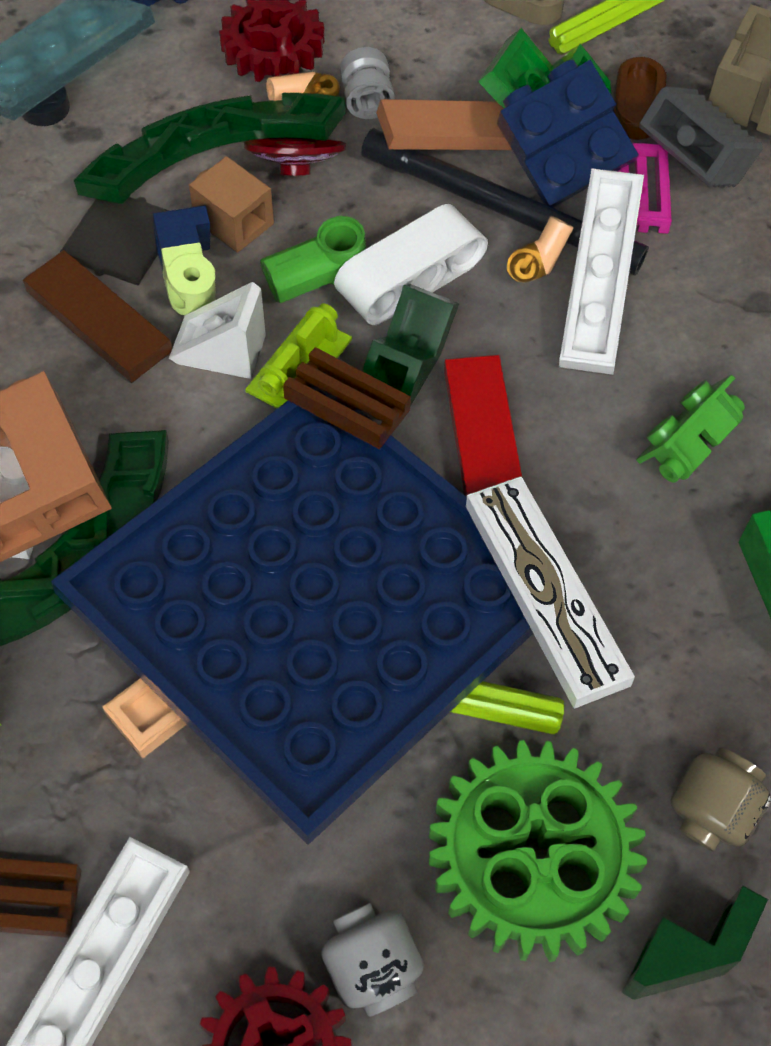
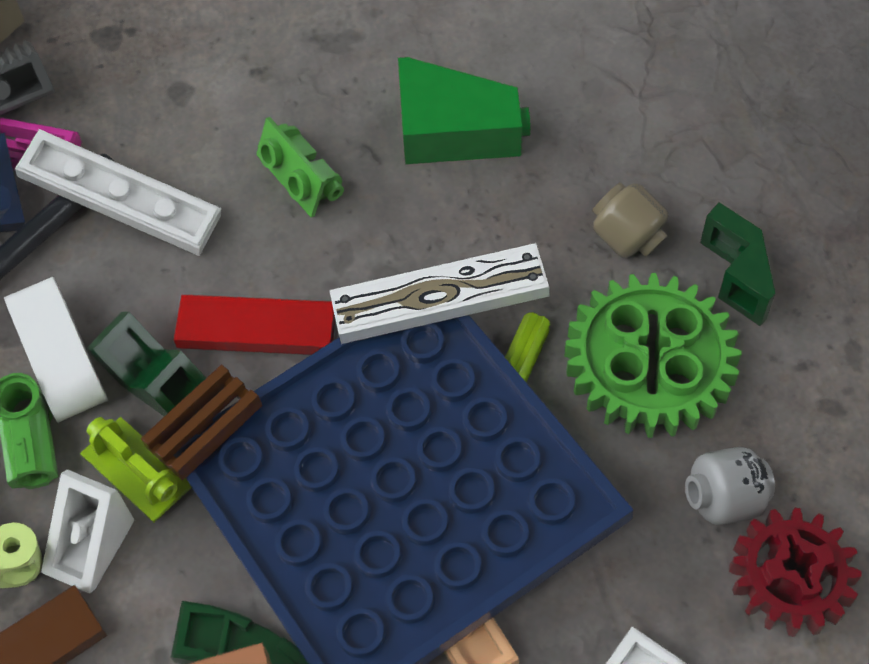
camera: 75 degrees left, 0 degrees up
arm [507,216,574,283] -> none

